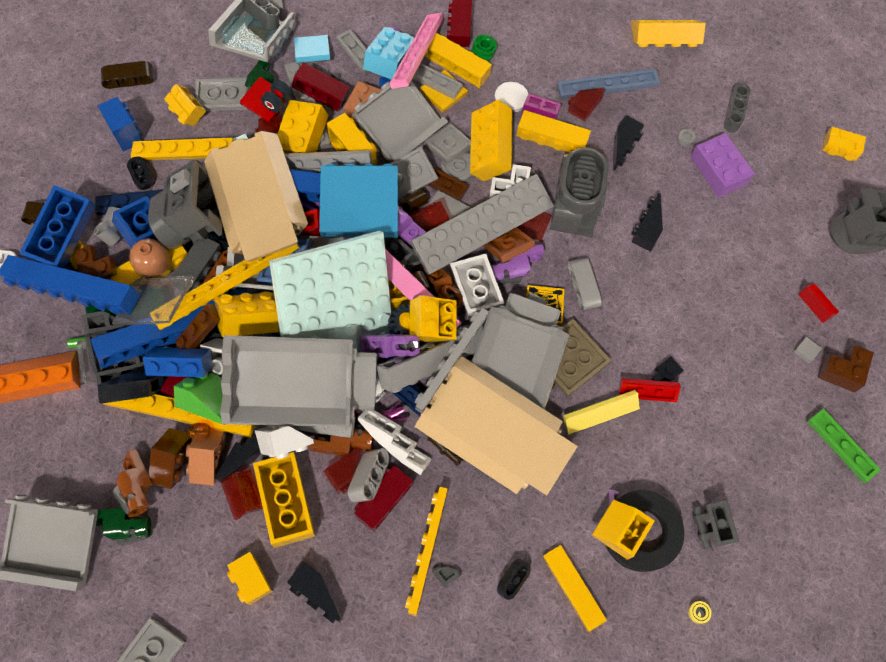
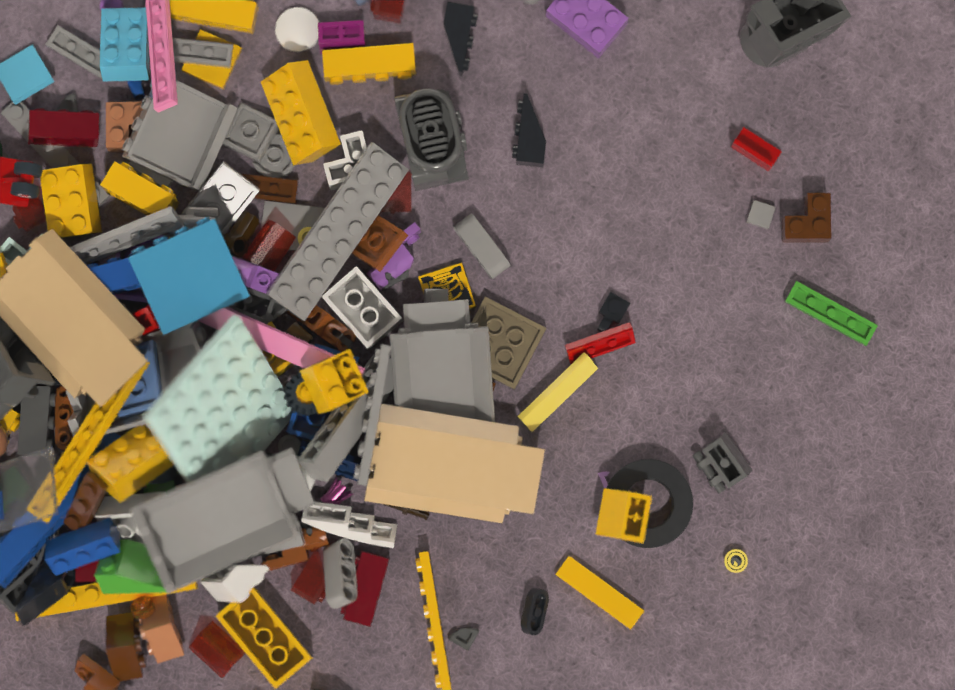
camera: 15 degrees left, 15 degrees up
black slope [214,428,261,484] -> none
medium lavender plate [359,334,420,358] -> none

